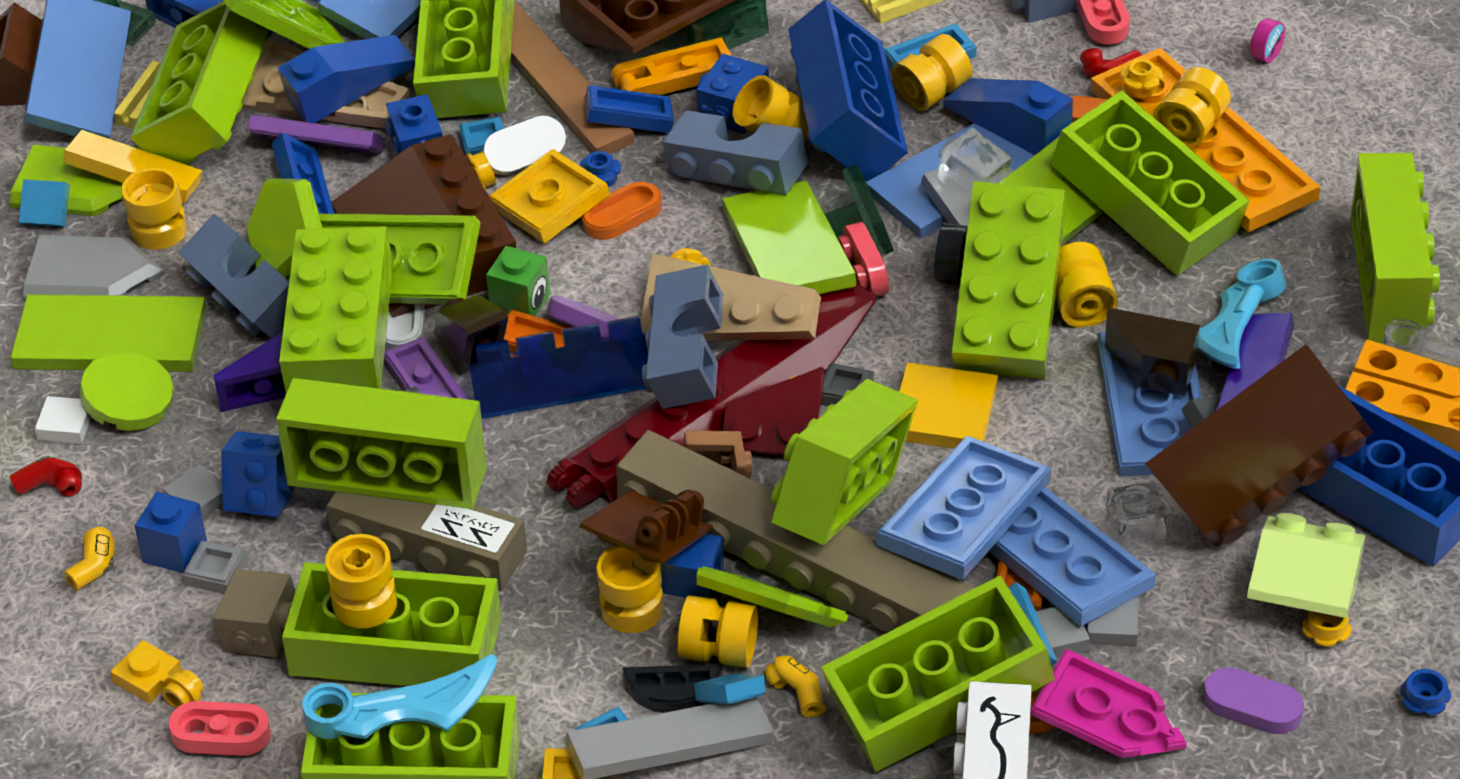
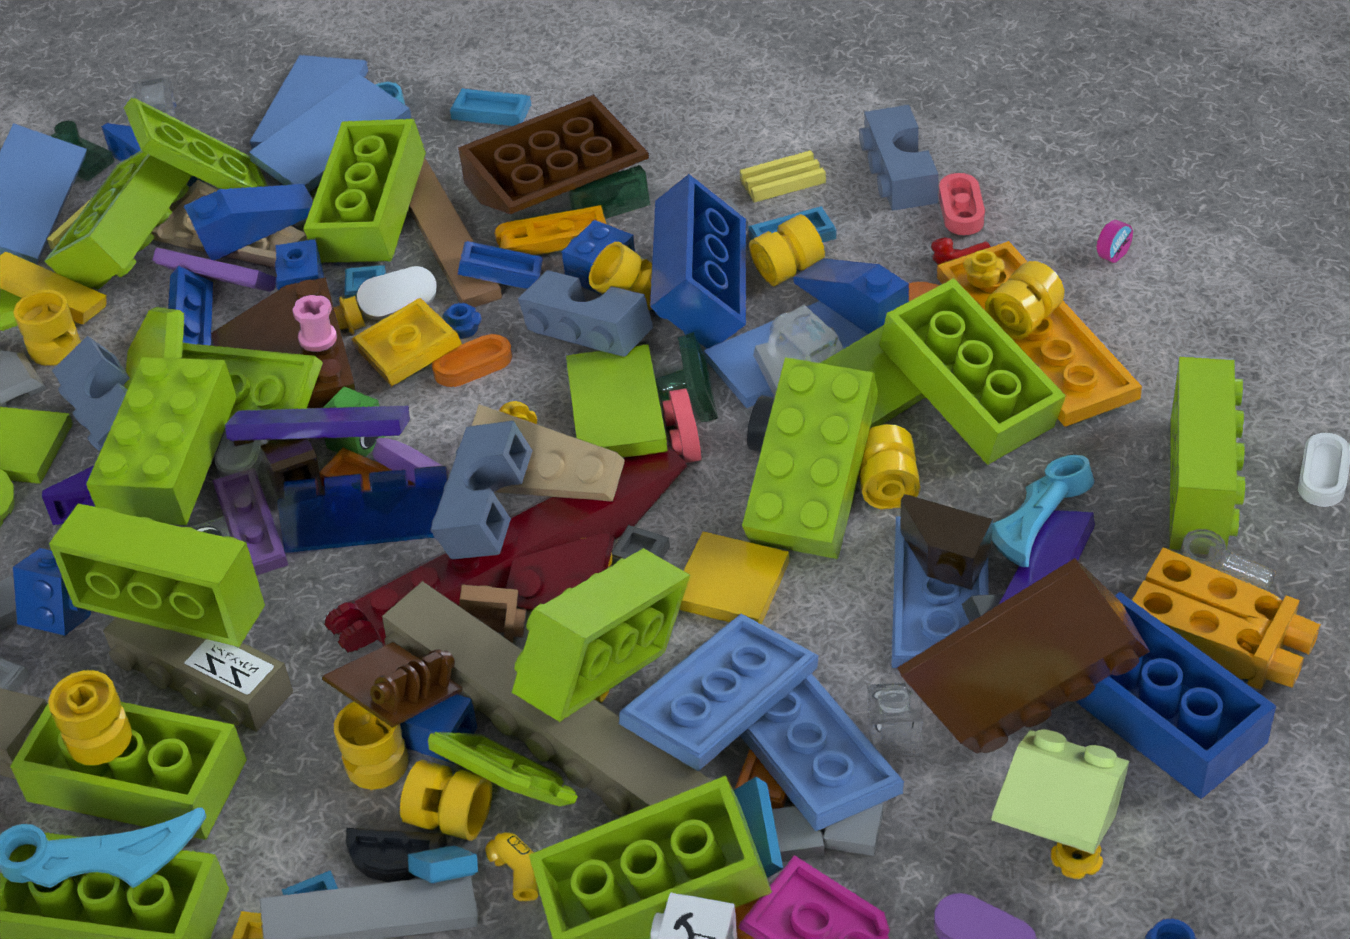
camera: 10 degrees right, 0 degrees up
none -> dark purple tile [225,405,410,441]
none -> bright pink bush [292,295,337,352]

